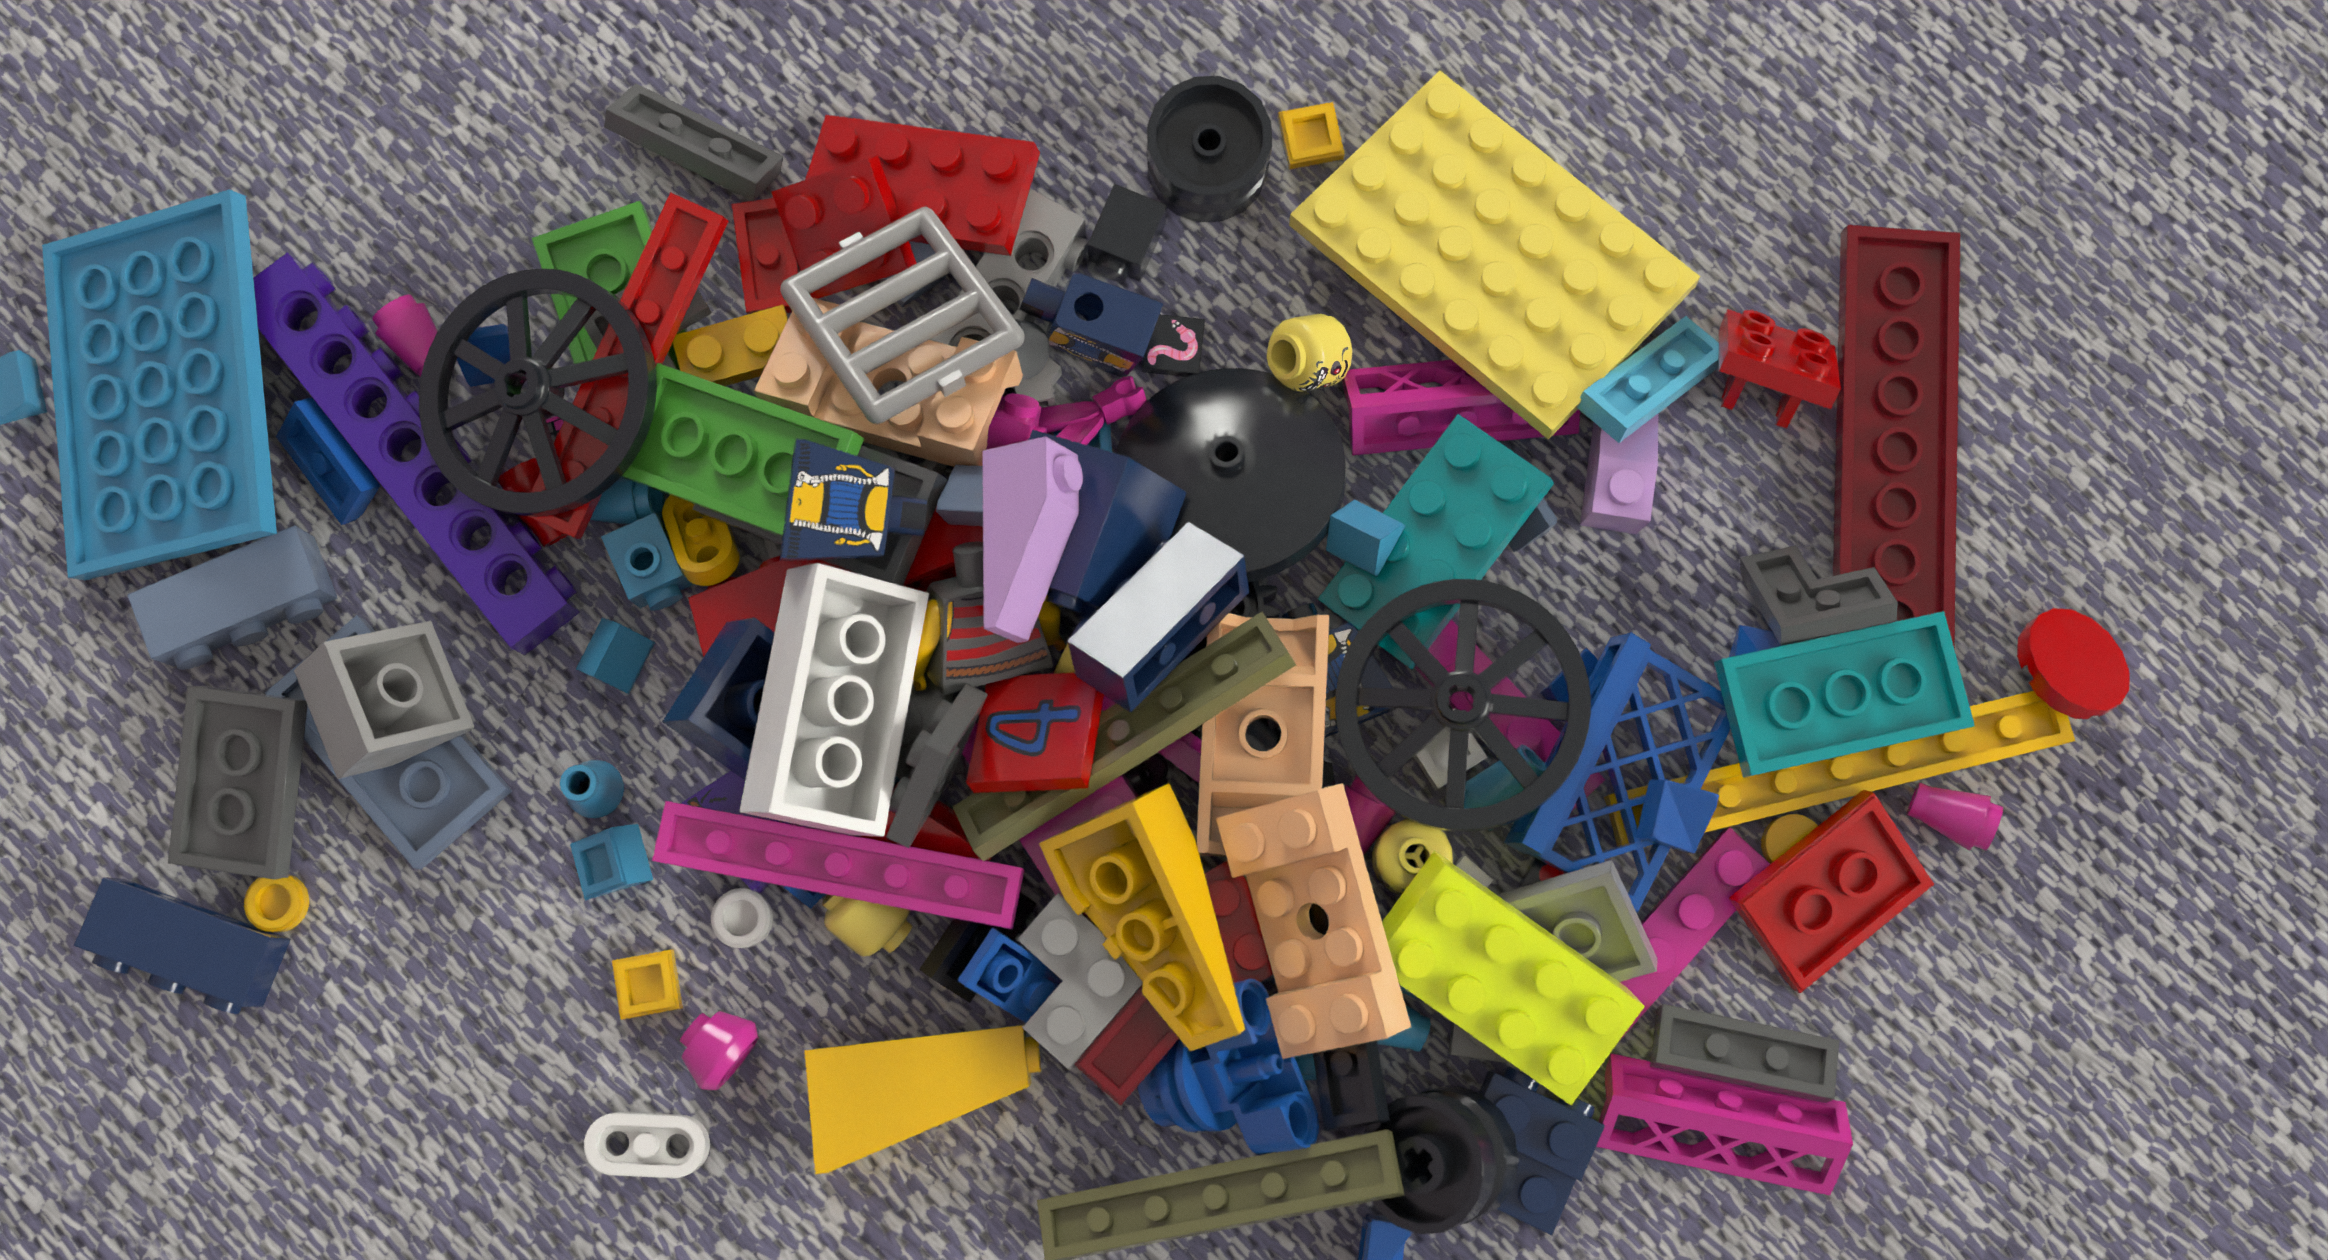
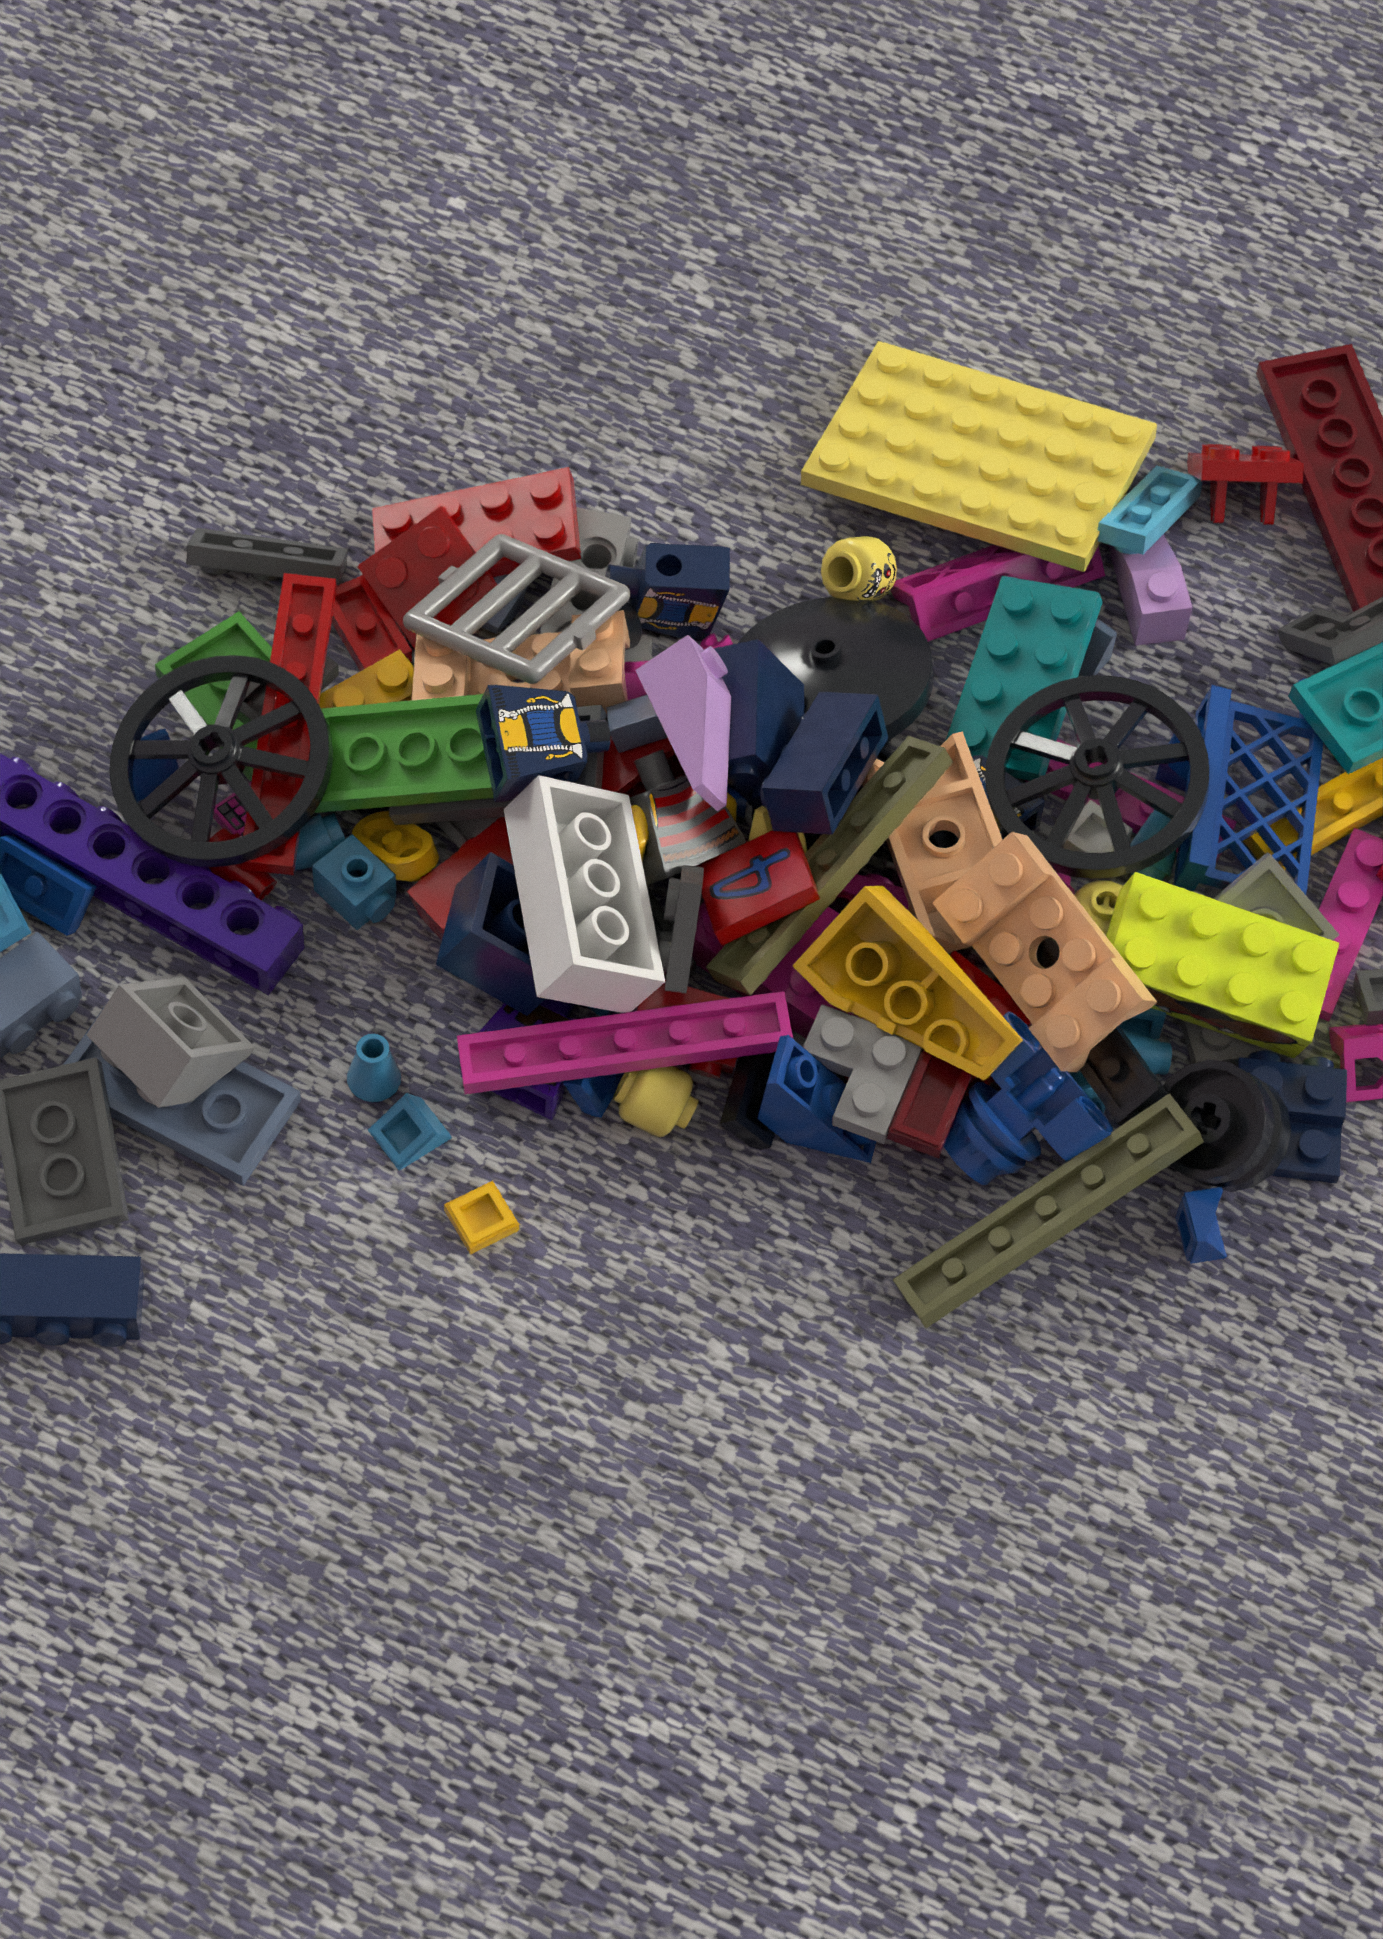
camera: 20 degrees left, 20 degrees down
yellow tile [244,874,309,932] -> none
dark pink cone [372,294,438,378] -> none
dark azure slope [576,617,655,694] -> none
white plate [584,1112,710,1178] -> none
dark pink cone [680,1011,759,1090] -> none
white tile [711,888,773,948] -> none
yellow slope [804,1025,1041,1174] -> none
black brick [1088,184,1167,282] -> none
tile [1142,314,1205,377] -> none
black wheel [1147,76,1272,222] -> none
yellow tile [1278,102,1345,169] -> none
dark azure slope [1326,500,1405,577] -> none
blue slope [1636,779,1719,854] -> none

